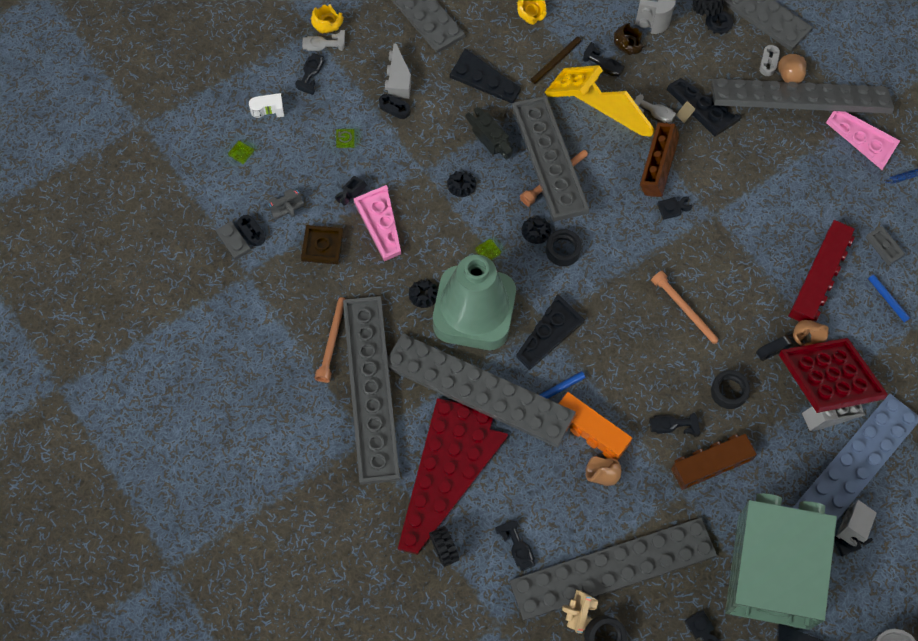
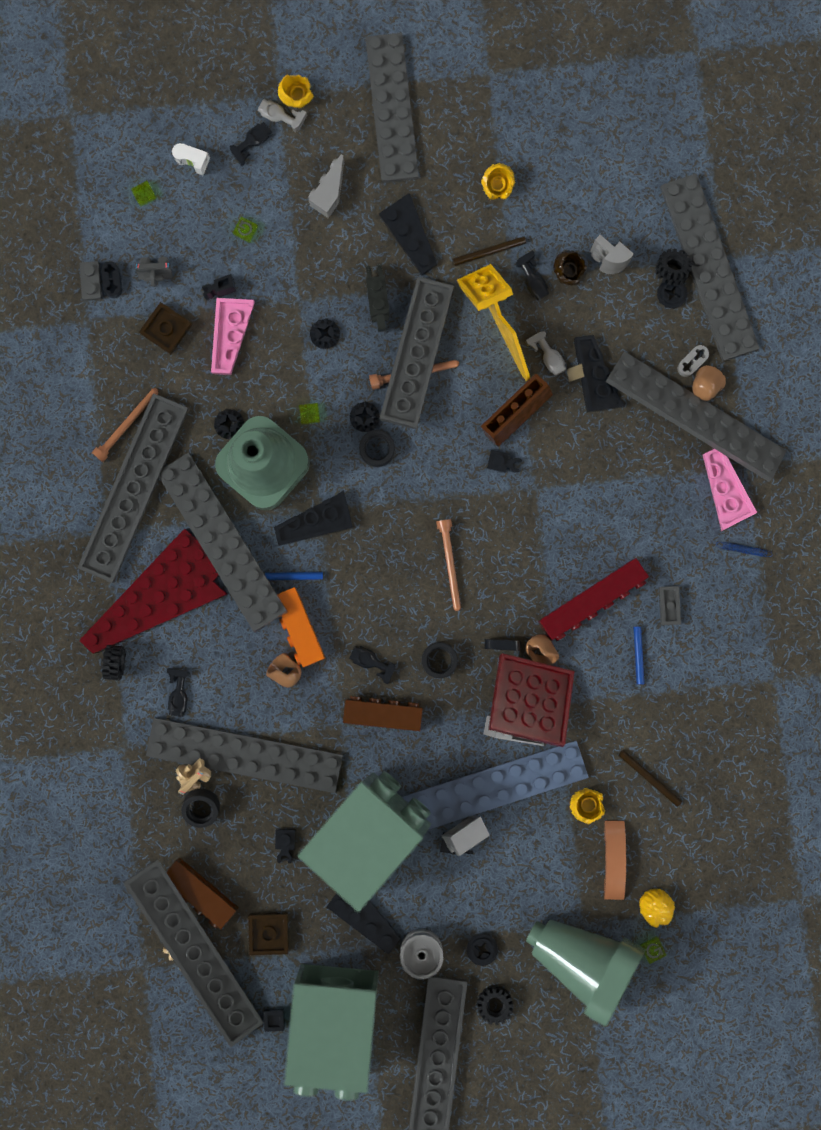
camera: 35 degrees right, 20 degrees up
black beam [379,94,410,119] -> none

